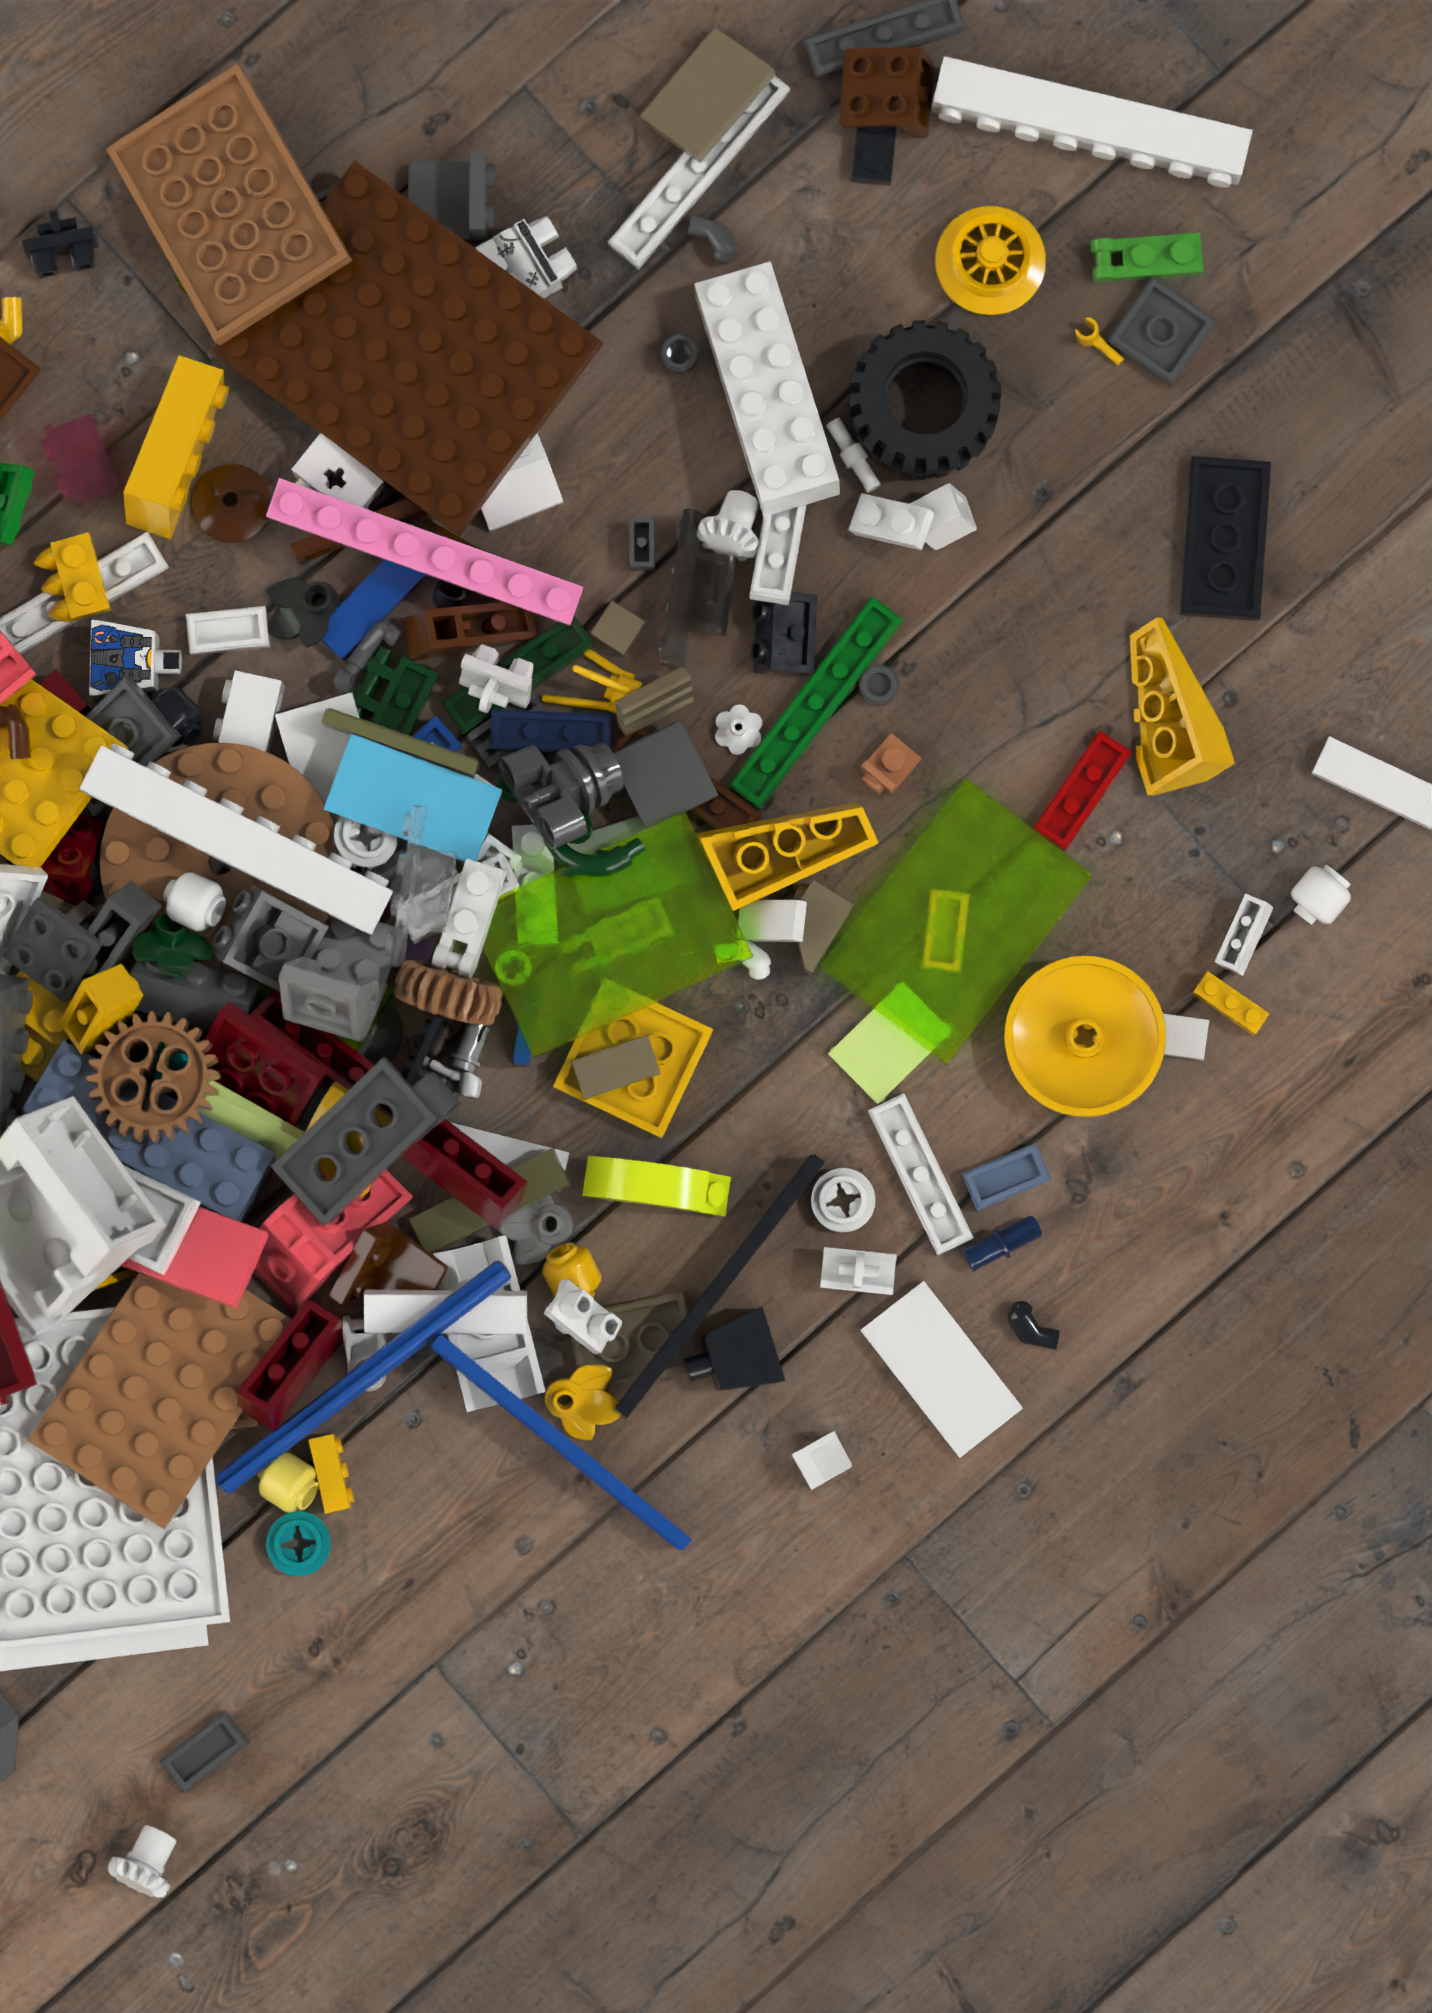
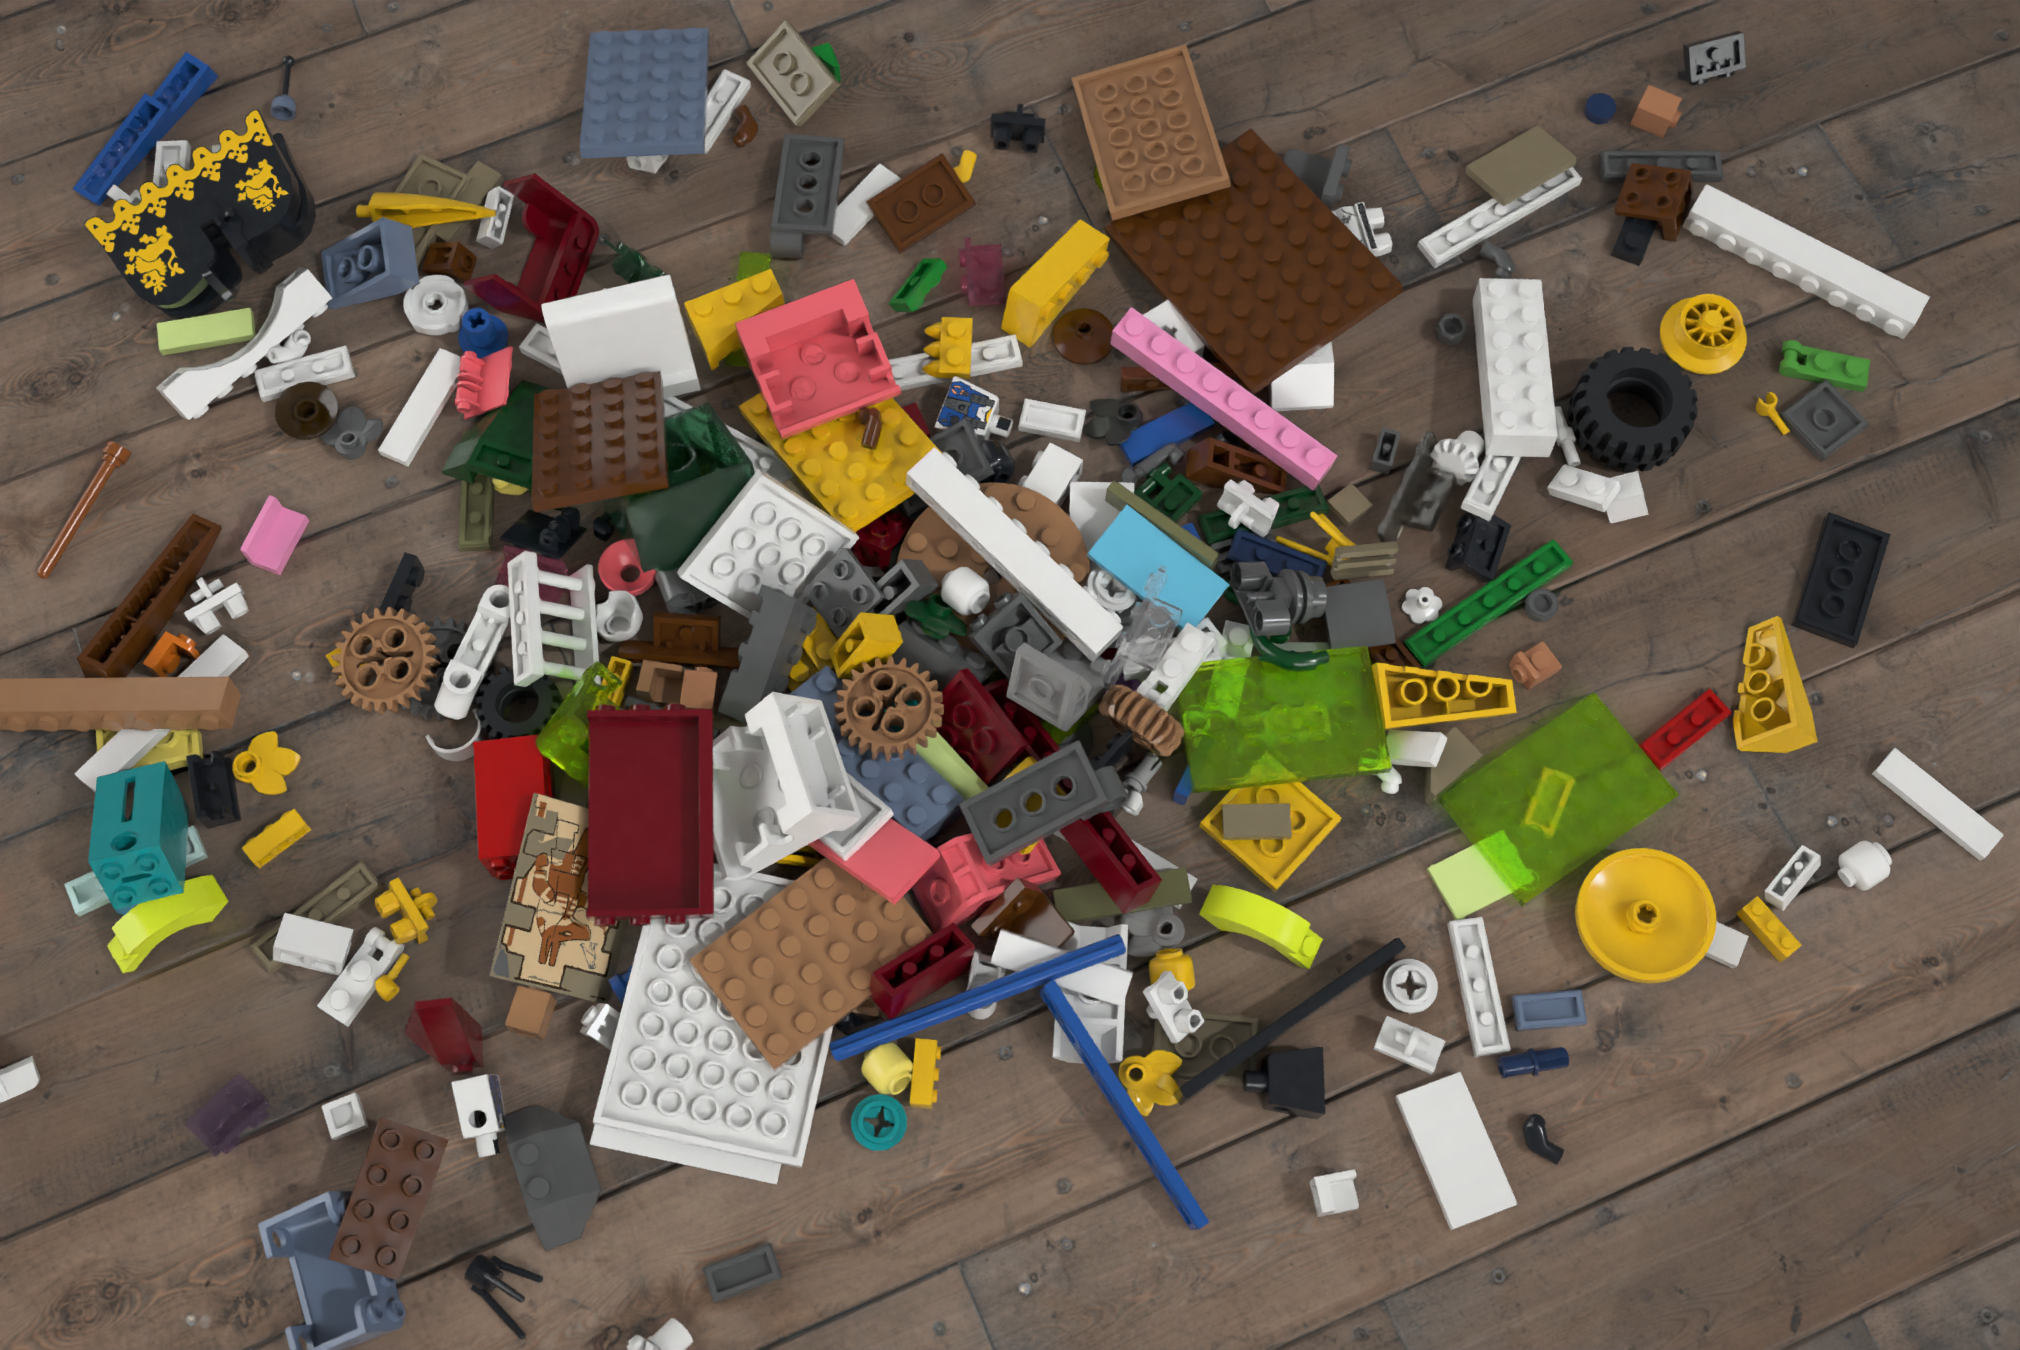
camera: 15 degrees right, 15 degrees down
none -> black arm [835,1012,883,1036]

